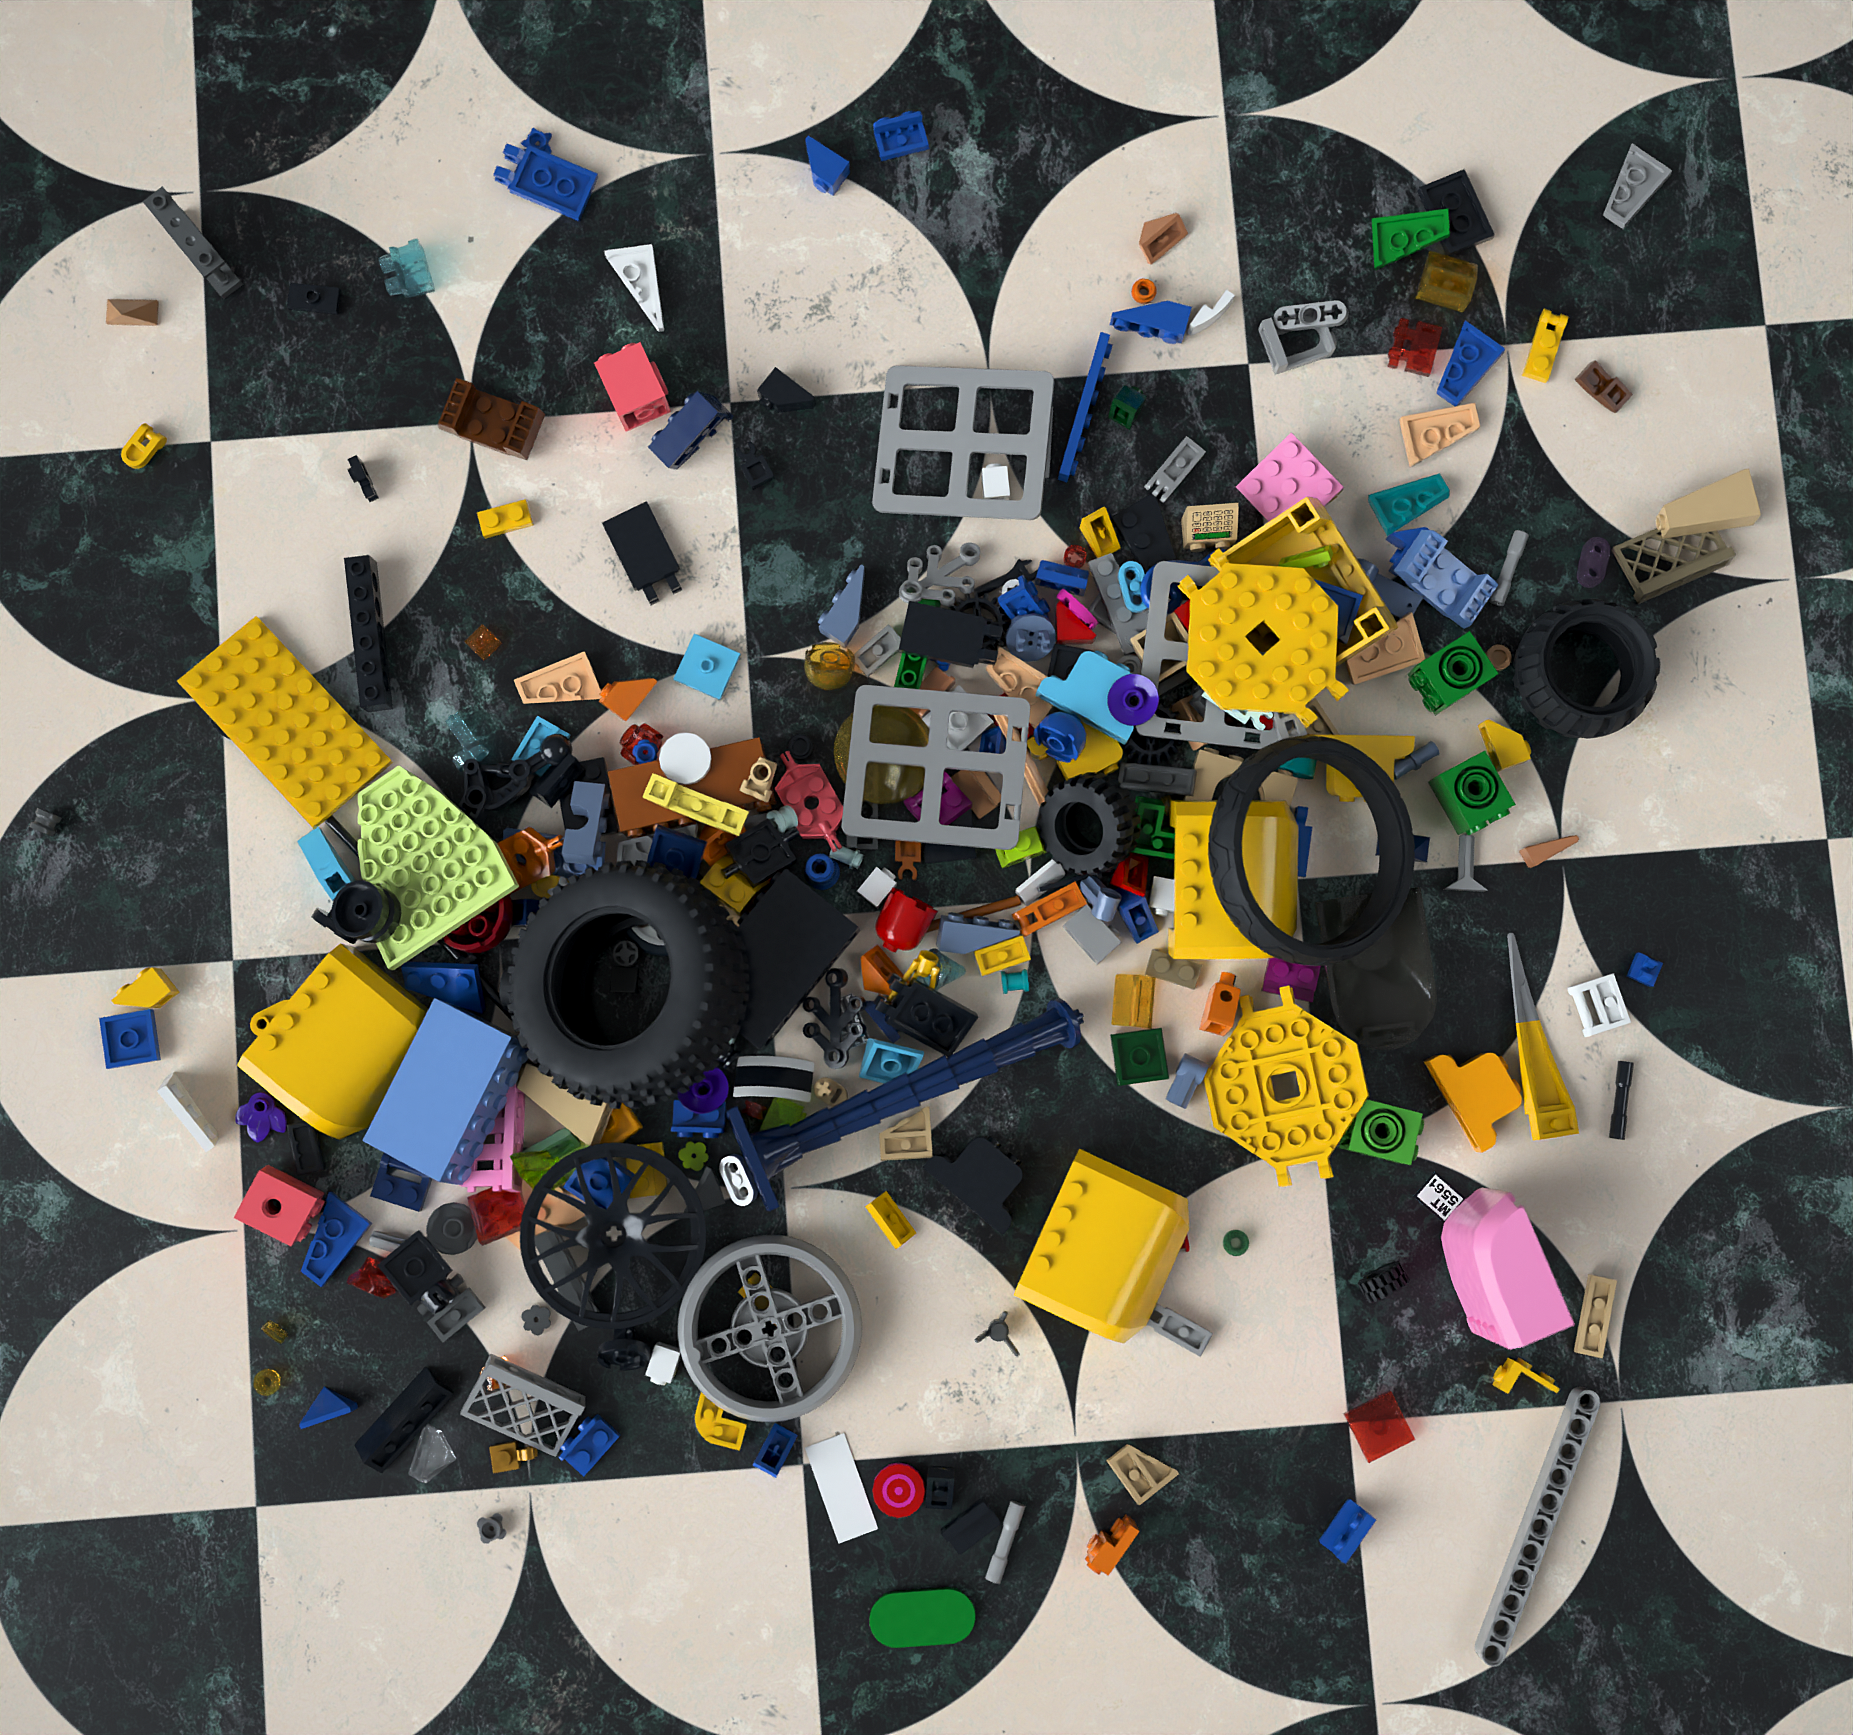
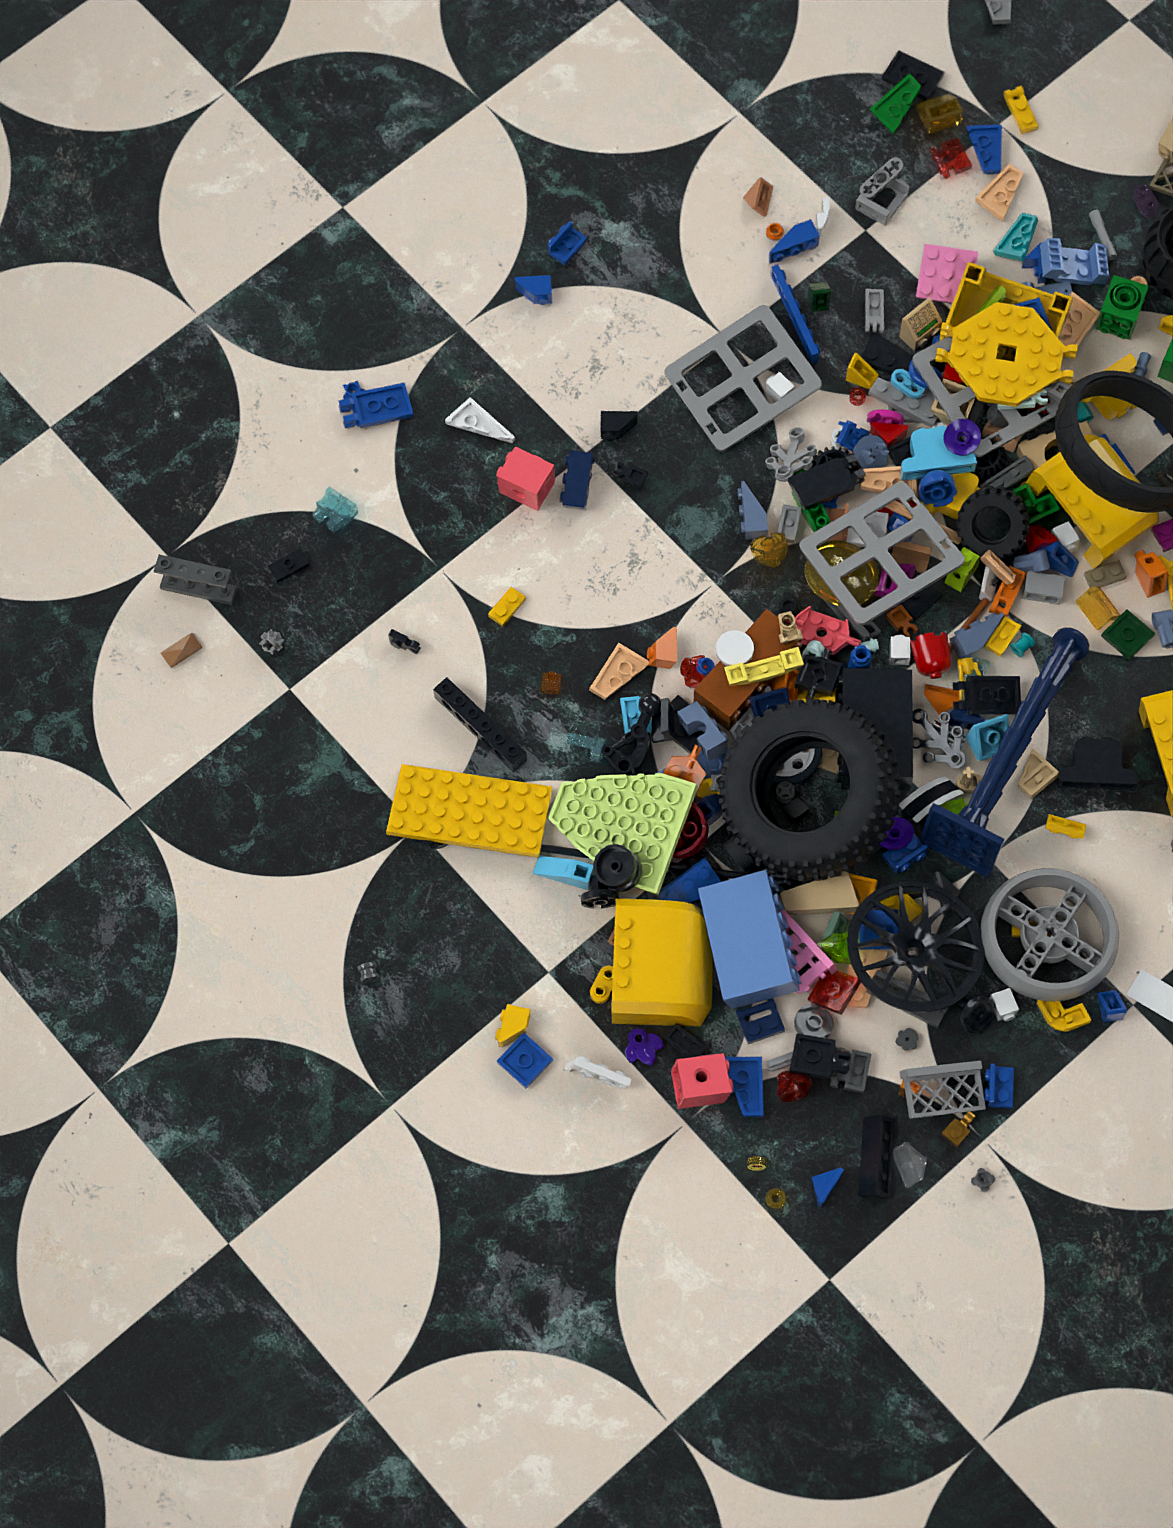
camera: 35 degrees left, 15 degrees down
yellow plate [121,423,167,469] -> none
reddish brown plate [438,378,545,460] -> none
black tile [602,501,682,605] -> none
medium azure plate [674,634,741,700] -> none
lime plant [678,1142,709,1171] -> none
white plate [719,1154,758,1206] -> none
black piece [973,559,1038,597] -> none
blue bracket [1035,560,1089,597] -> none
reddish brown slope [1574,360,1633,413] -> none
none -> light grey gear [259,629,284,654]
none -> light nougat slope [980,550,1016,585]

